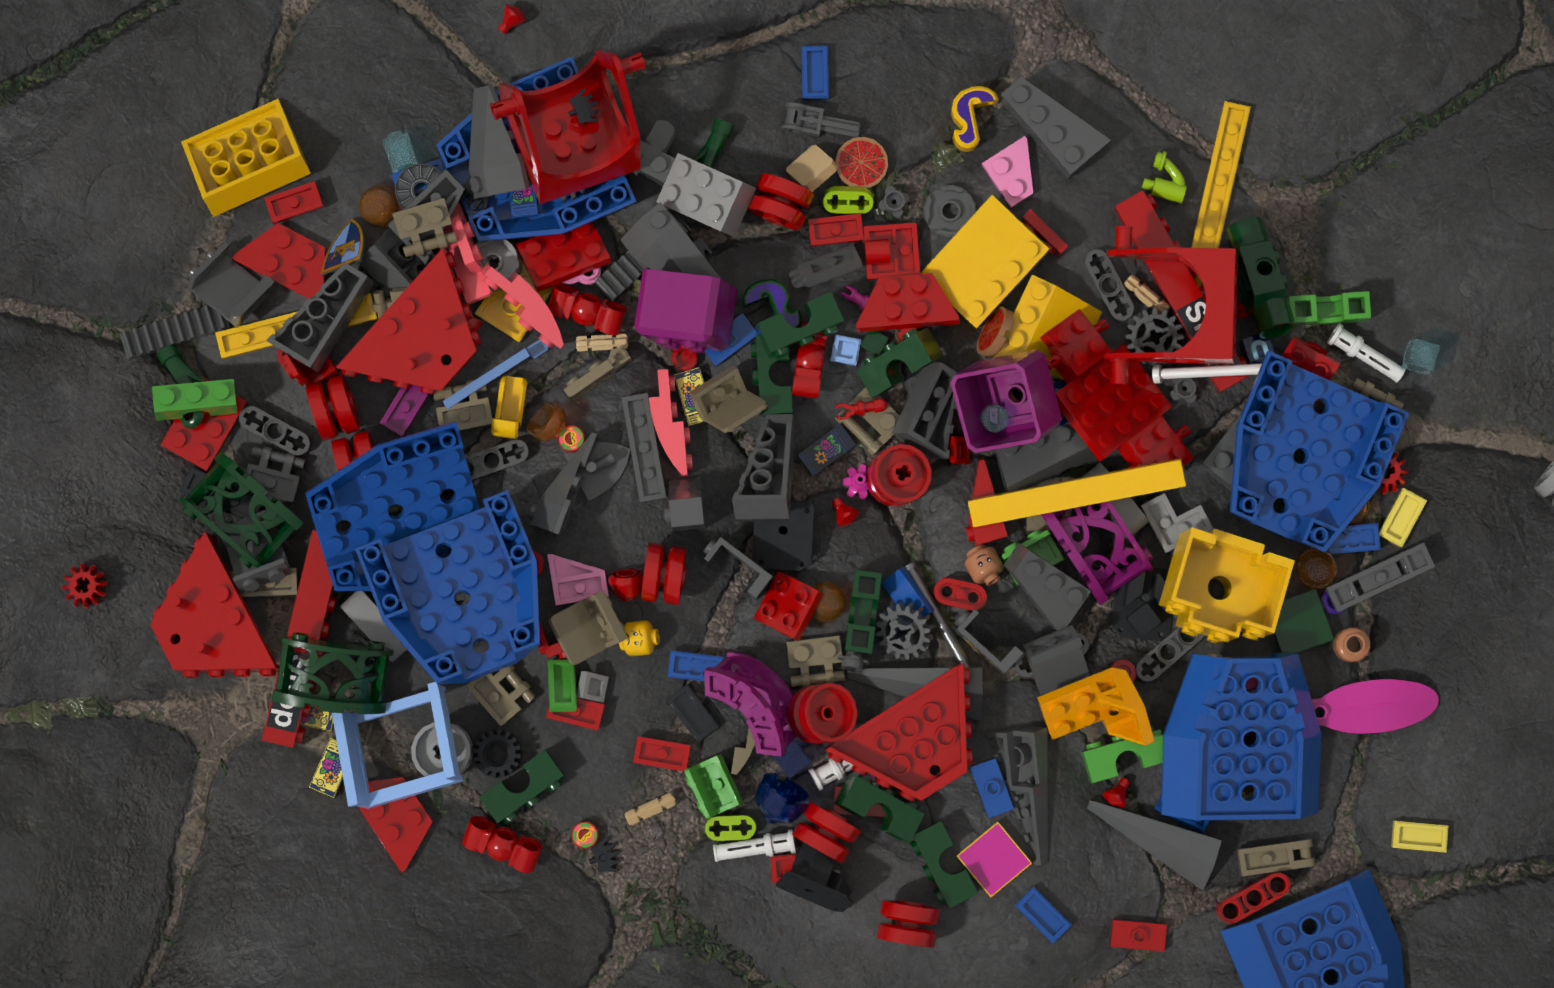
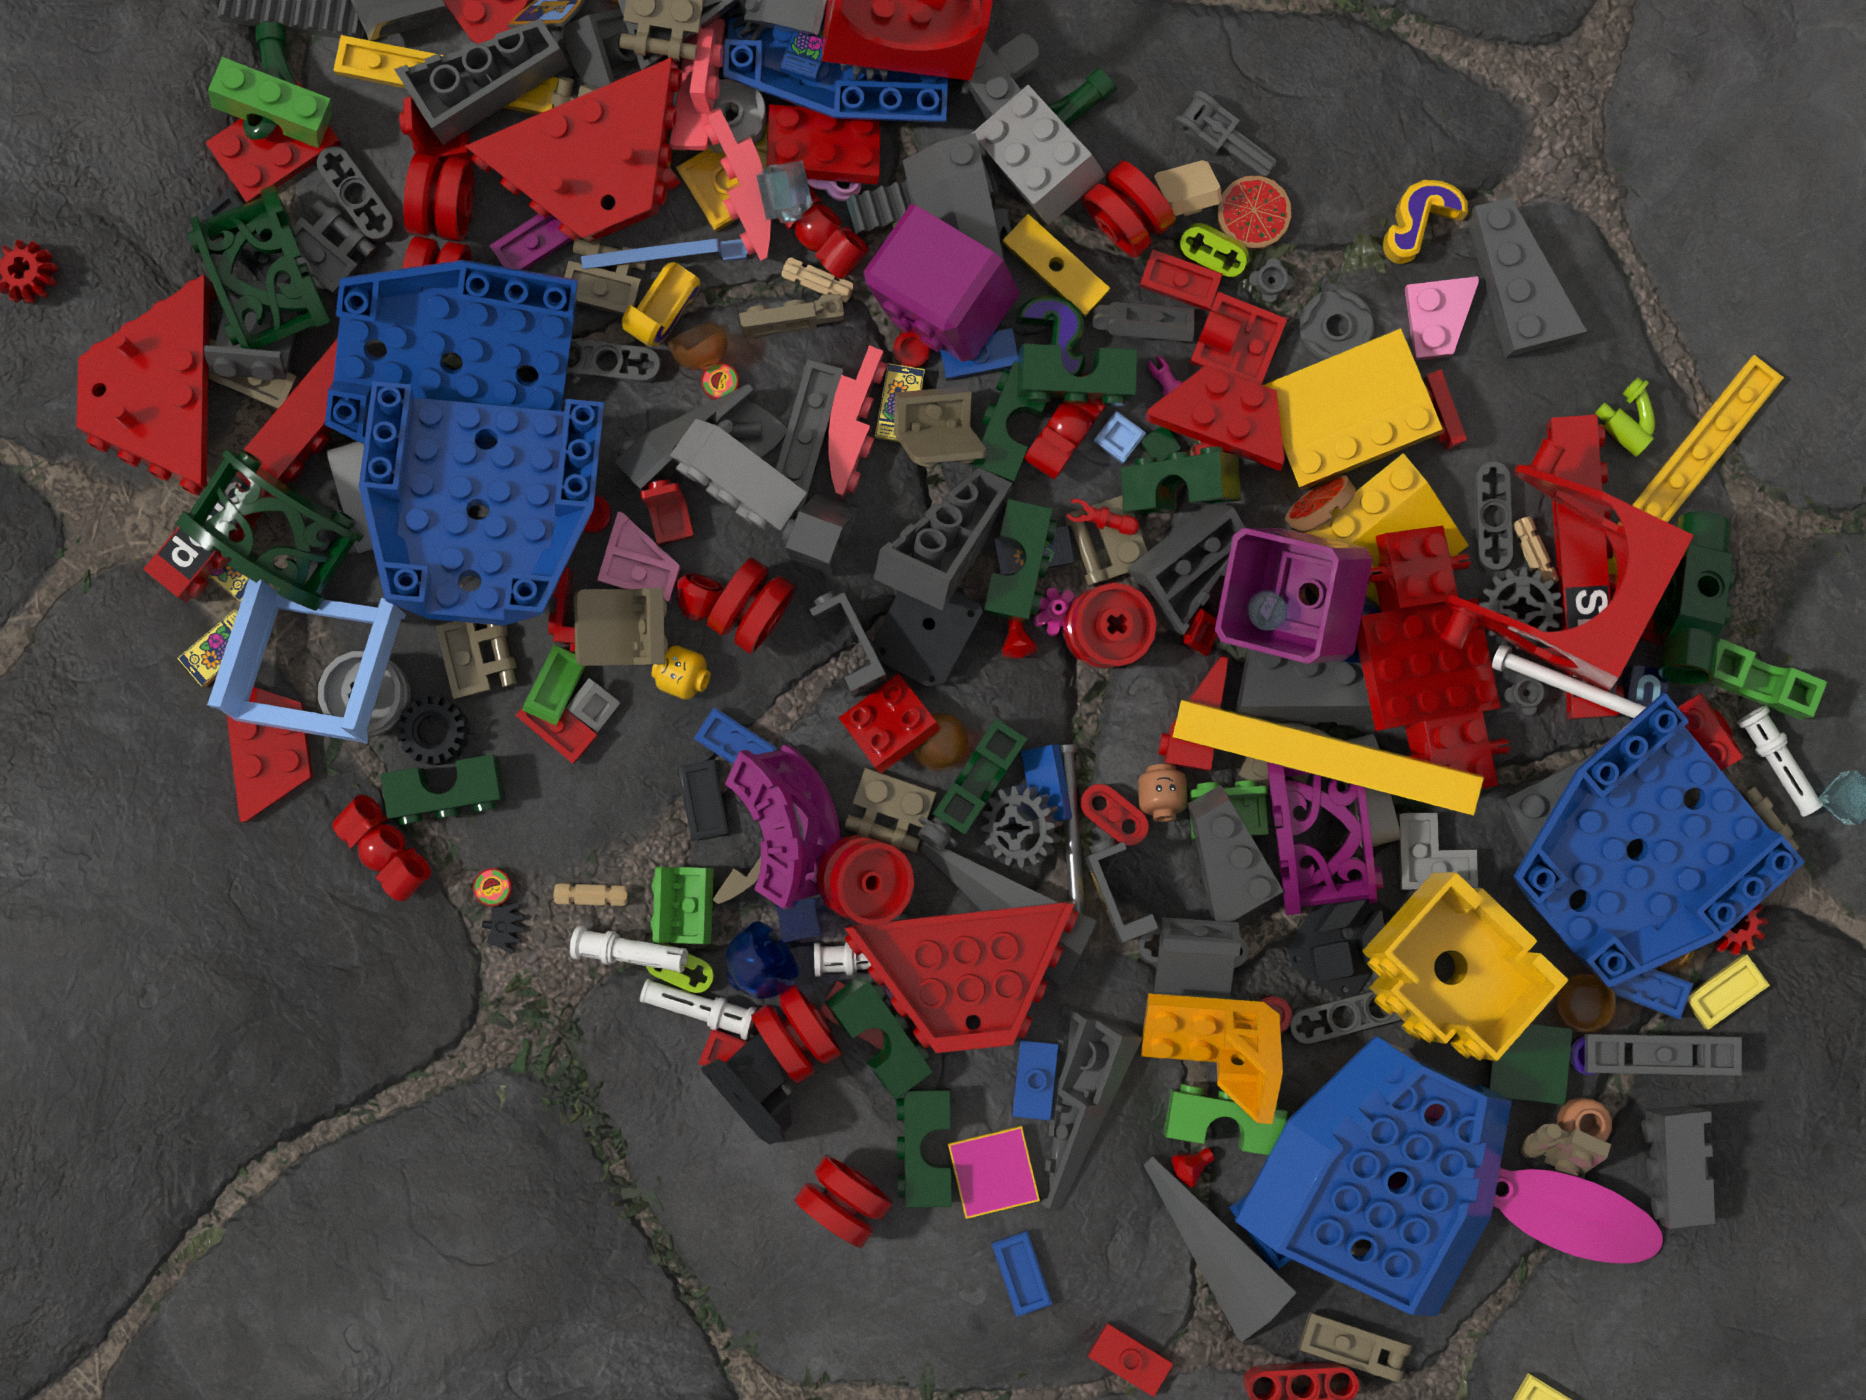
camera: 30 degrees right, 0 degrees up
red plate [633,736,691,772] -> none
blue tile [801,46,829,100] -> none
none -> white pin [570,925,688,973]
none -> red bracket [640,479,695,546]
none -> light grey brick [670,419,807,531]
none -> clear light blue brick [756,161,812,223]
none -> dark green arch [984,499,1058,623]
none -> yellow tile [1002,214,1110,318]
none -> dark tan plate [1521,1124,1611,1177]
none -> dark grey wedge [1641,1105,1715,1229]

